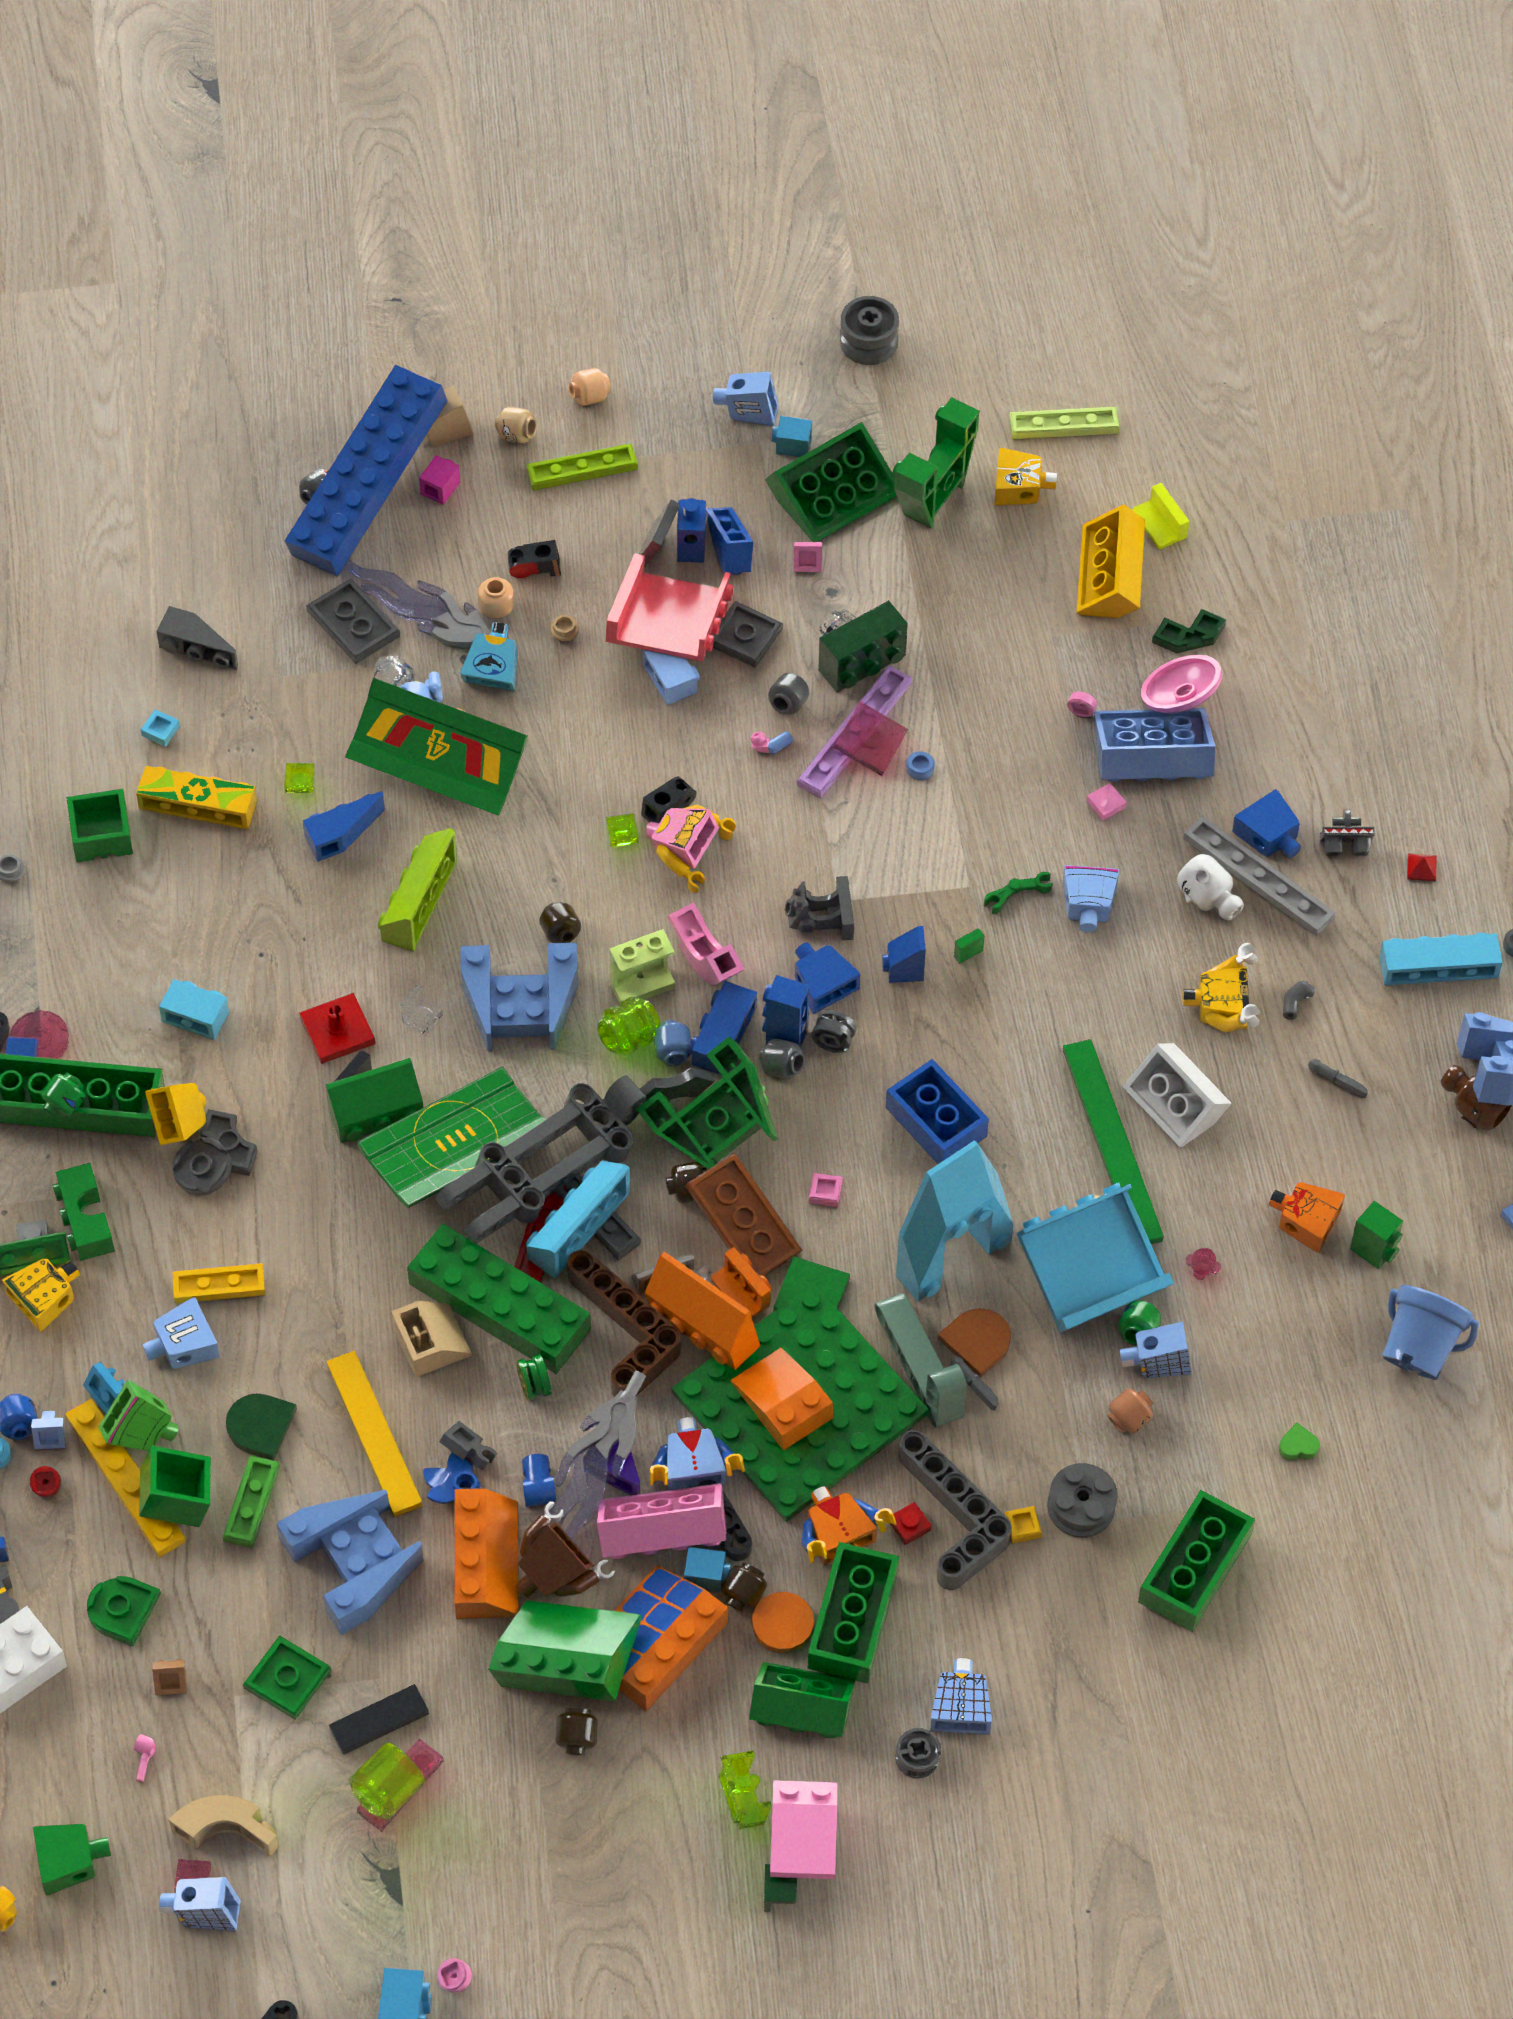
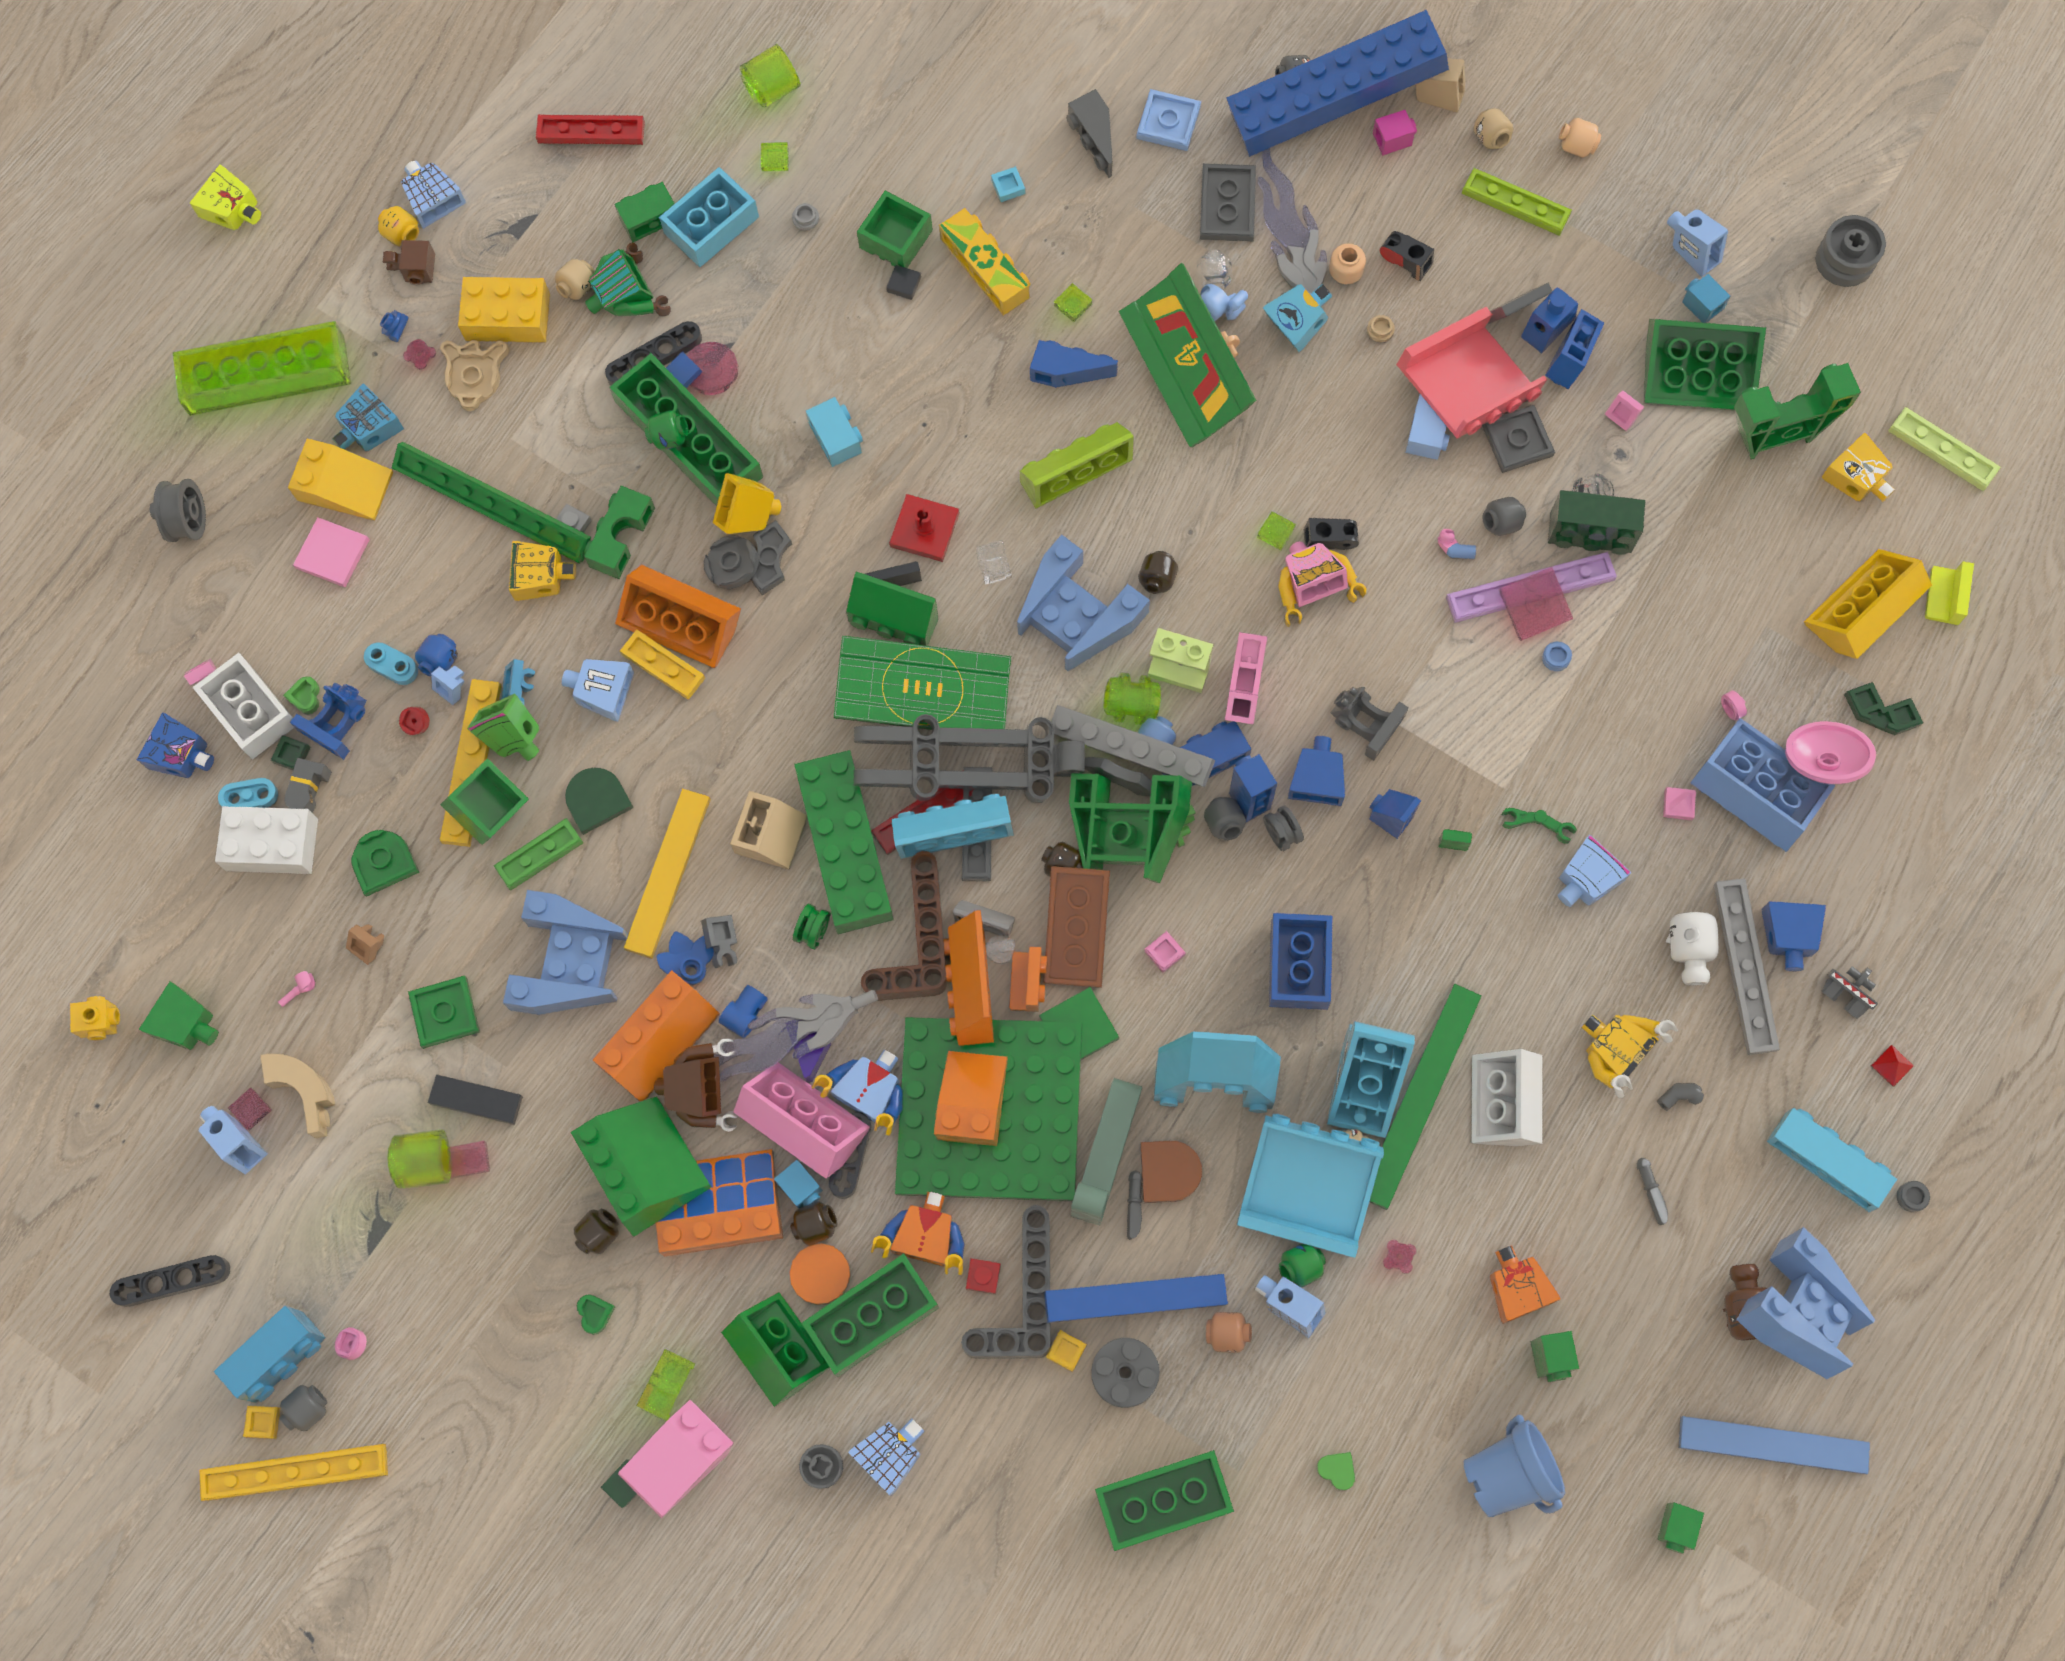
camera: 45 degrees right, 15 degrees up
none -> green tile [576,1294,615,1335]
none -> orange slope [615,565,741,668]
none -> black tile [886,265,921,300]
none -> blue tile [1044,1274,1228,1323]
none -> light grey plate [1051,705,1215,788]
none -> light blue tile [1136,89,1201,151]
none -> medium azure brick [1327,1021,1415,1138]

